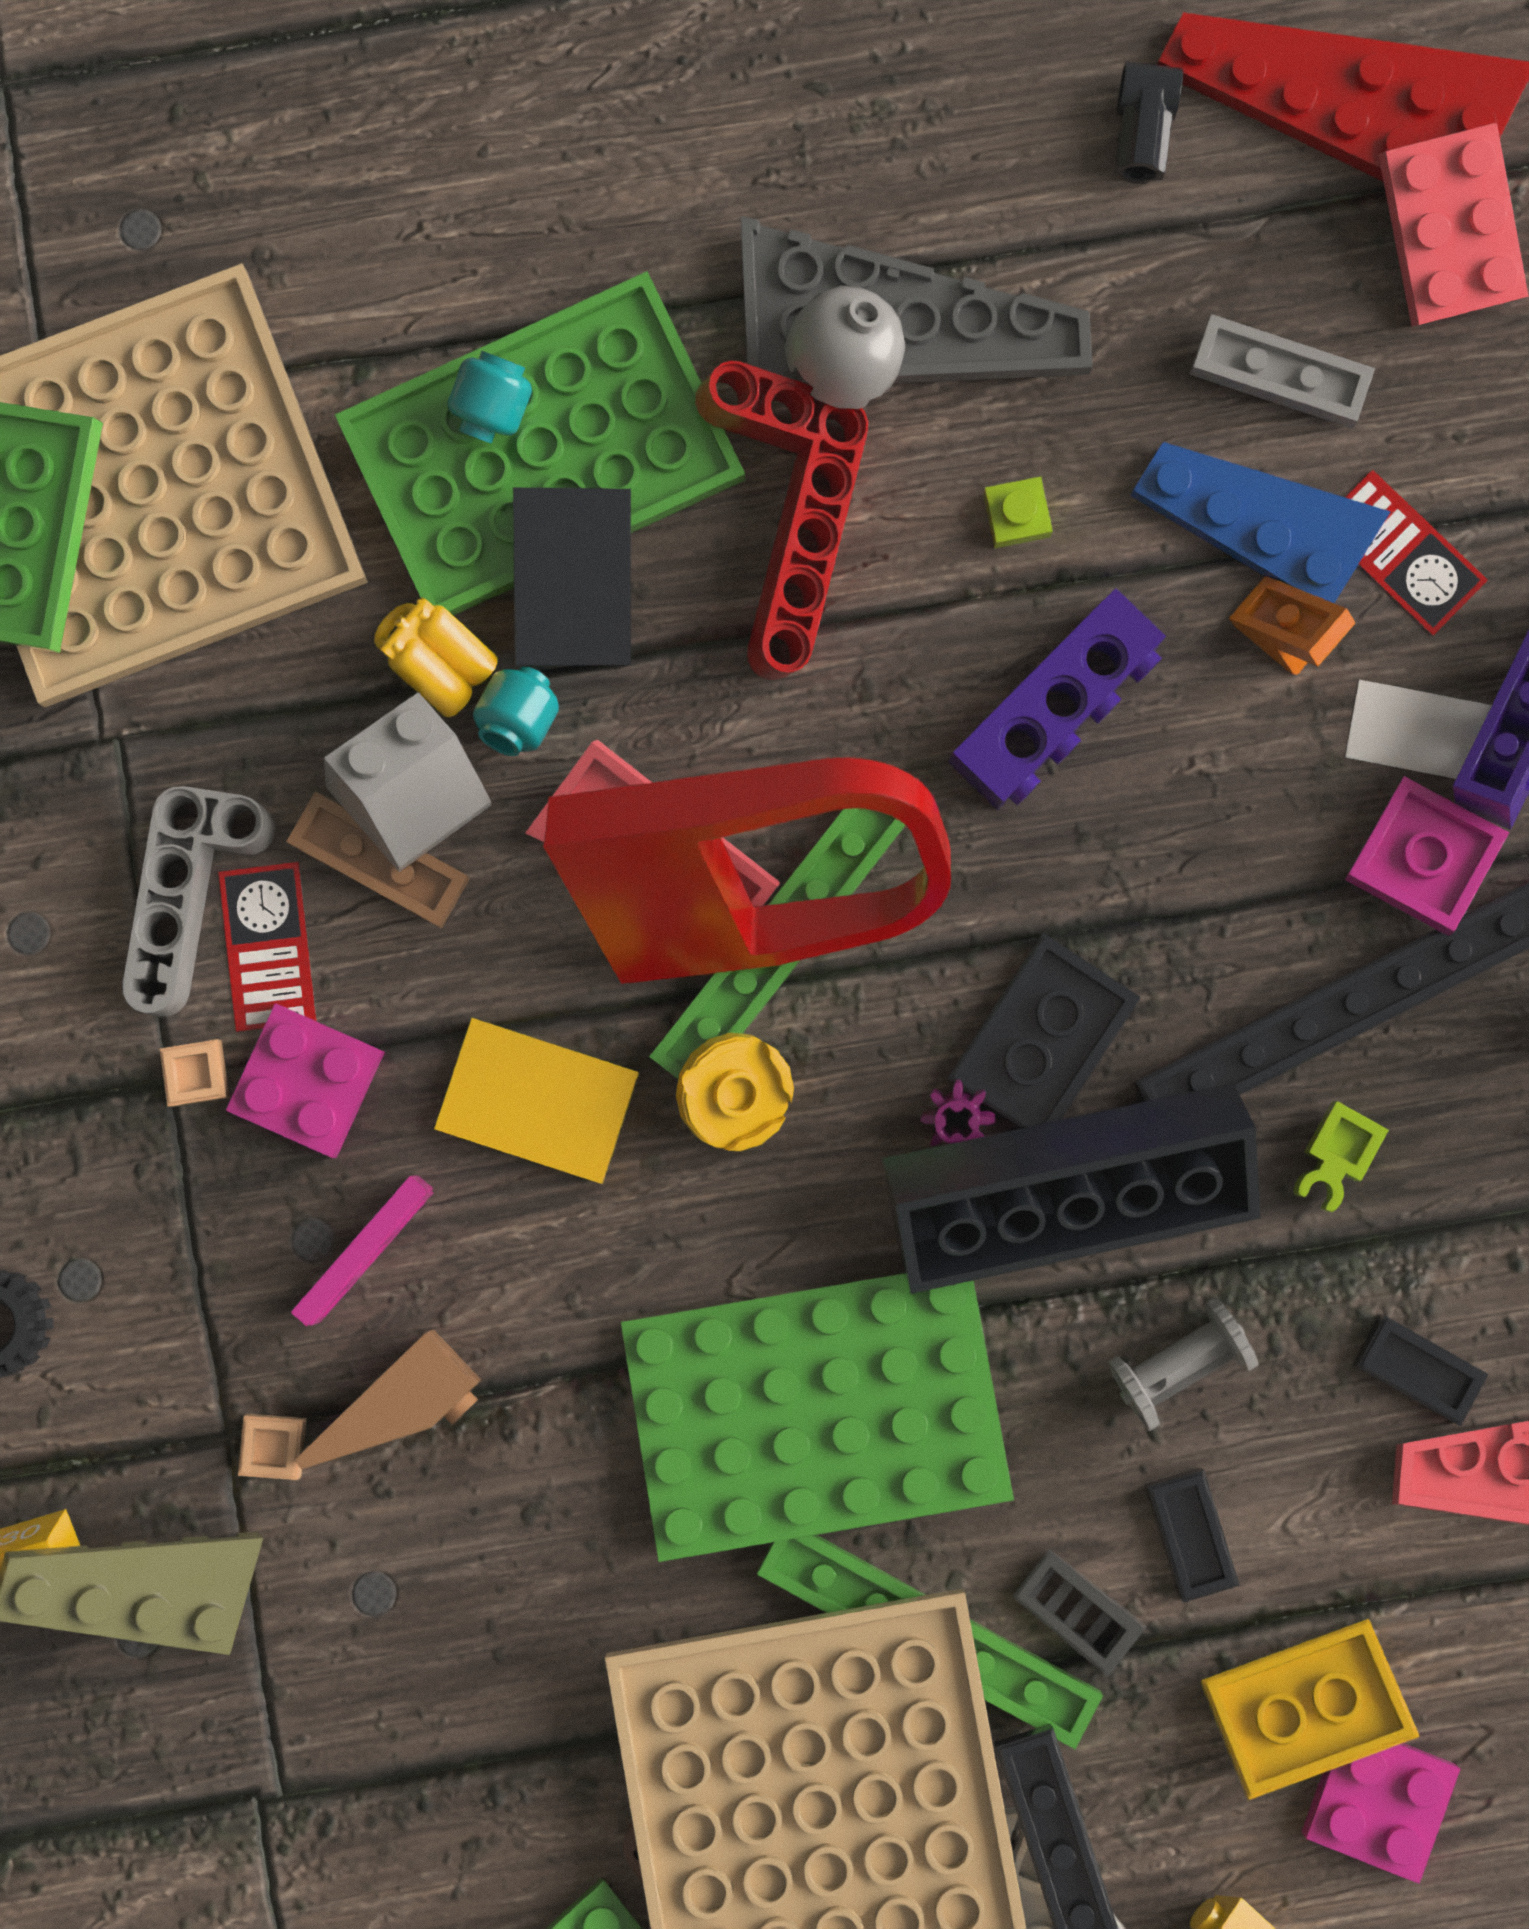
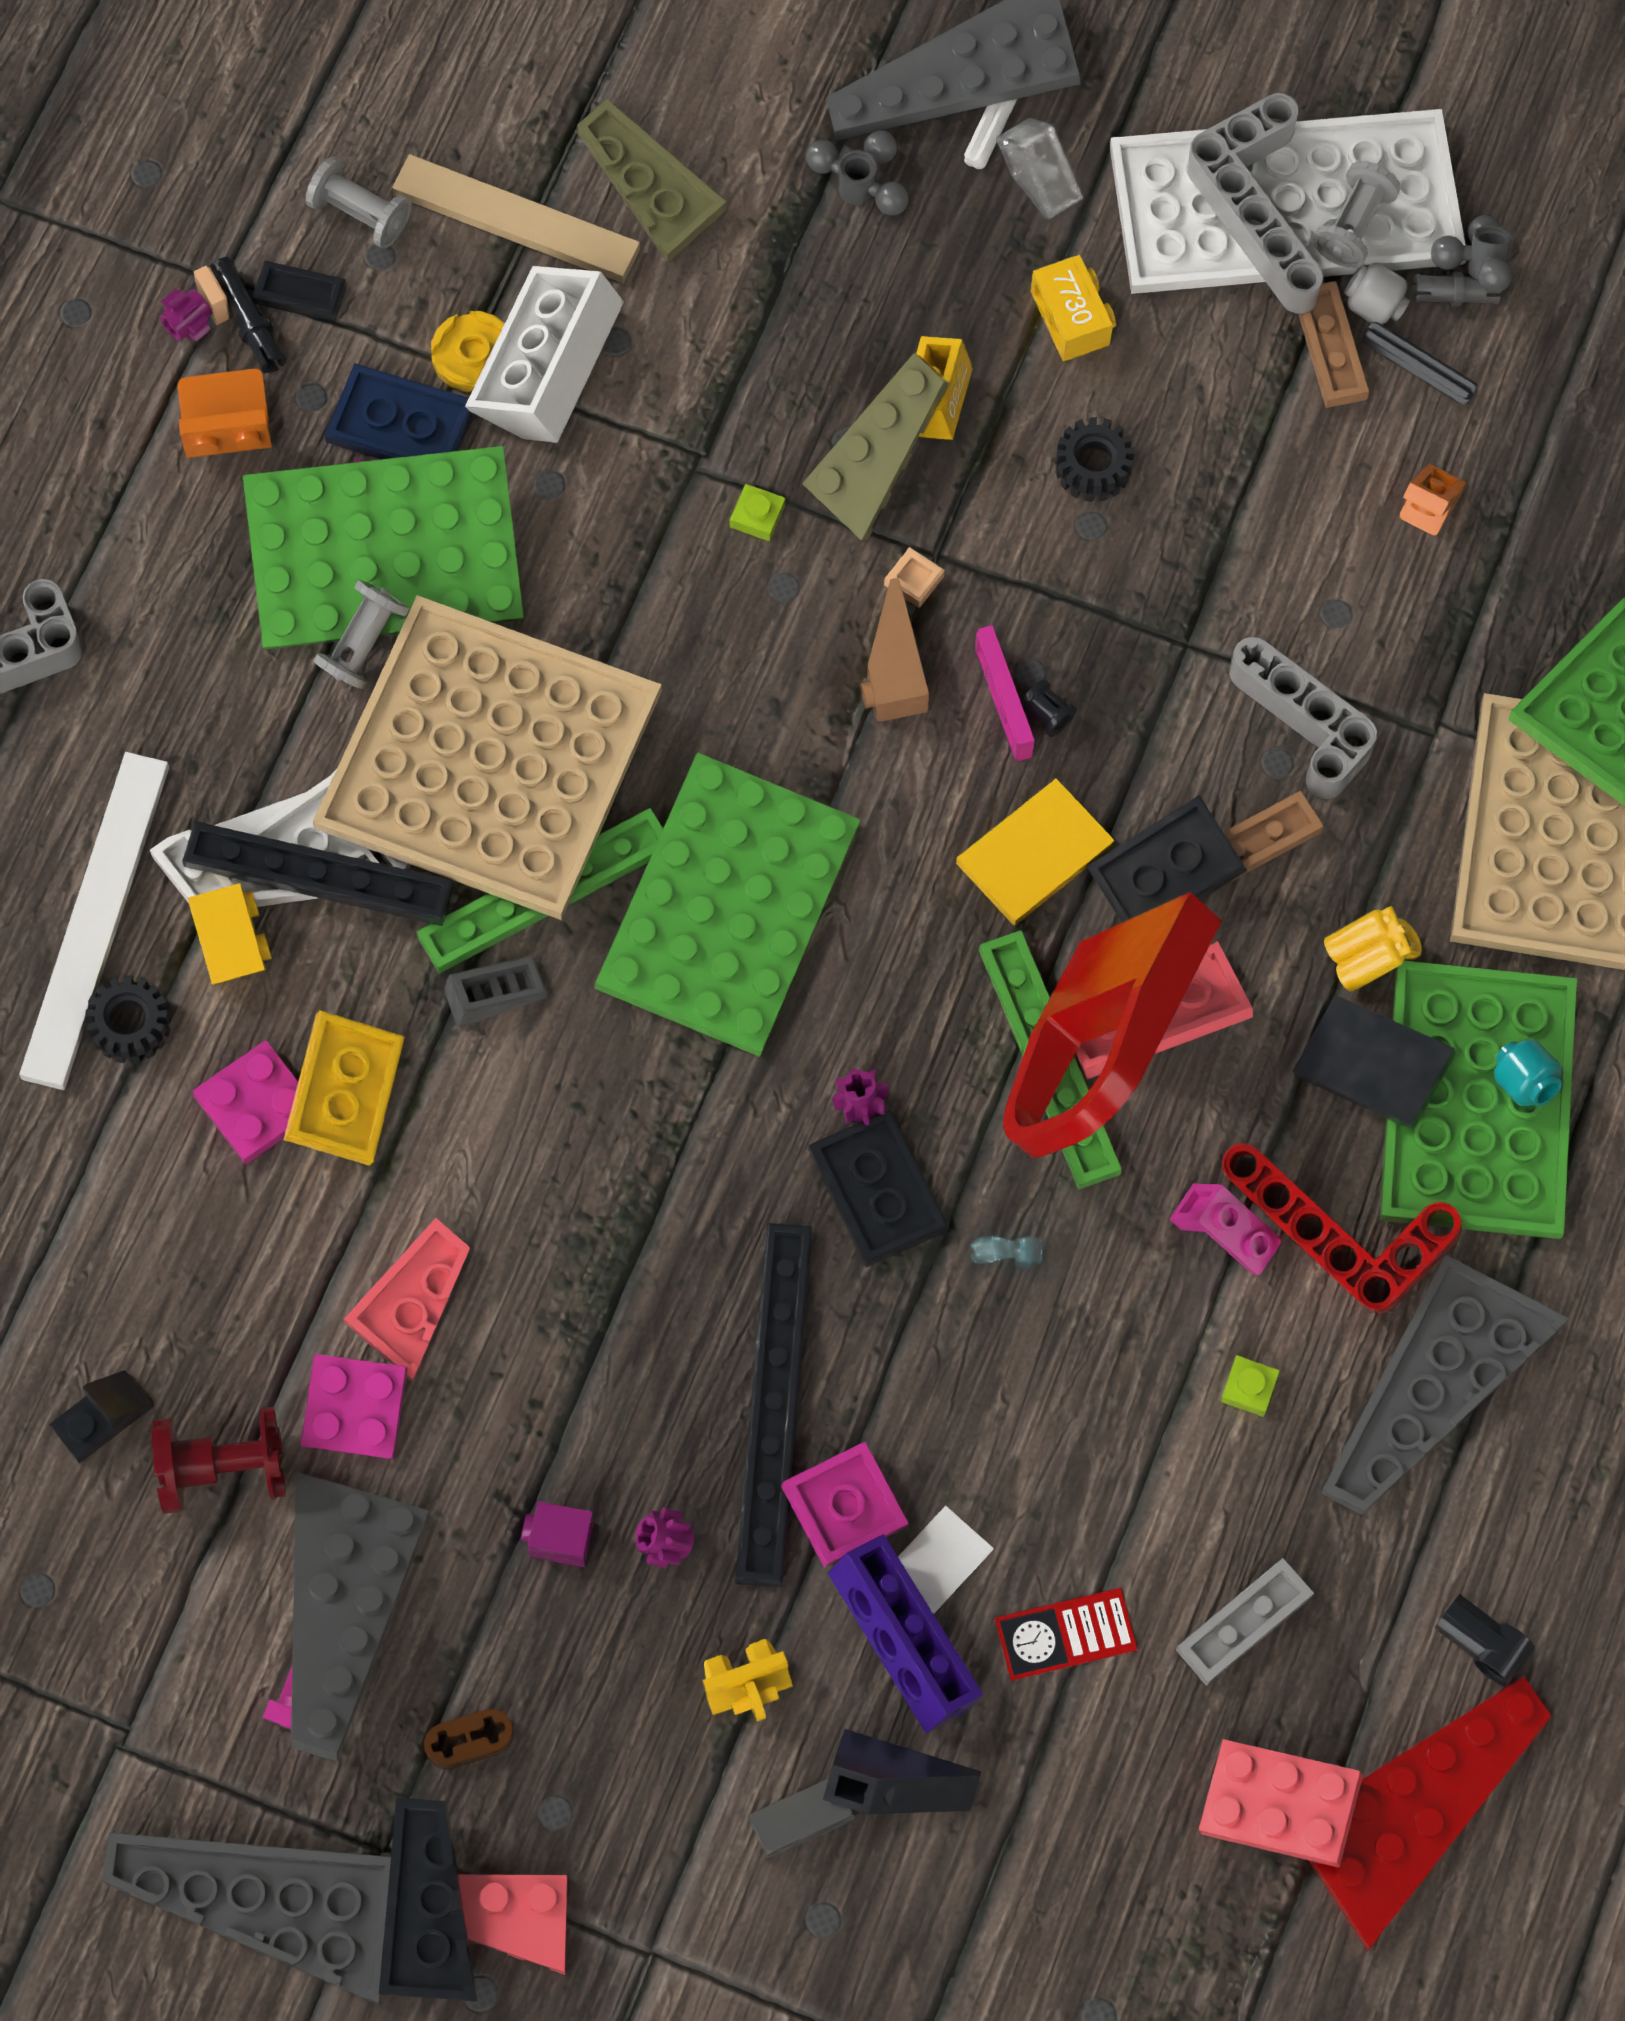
camera: 120 degrees right, 15 degrees down
light nougat tile [159,1039,230,1107] -> none
sticker [218,862,317,1032] -> none
dark pink plate [226,1003,385,1158] -> none
light grey slope [324,692,491,872] -> none
teal head [473,667,559,757] -> none
yellow tile [676,1032,794,1151] -> none
light grey cylinder [785,286,906,409] -> none
black brick [882,1083,1261,1294] -> none
dark purple brick [948,588,1166,810] -> none
light grey hose [1107,1297,1259,1431] -> none
blue wing [1130,442,1391,603] -> none
black tile [1144,1467,1240,1603] -> none
orange slope [1229,576,1355,675] -> none
lime plate [1294,1101,1389,1212] -> none
black tile [1352,1314,1489,1426] -> none
none -> lime plate [730,484,786,542]
none -> clear light blue arm [969,1236,1043,1269]
none -> black bush [1020,680,1077,737]
none -> black tile [1087,795,1248,923]
none -> dark pink bracket [1169,1183,1281,1275]

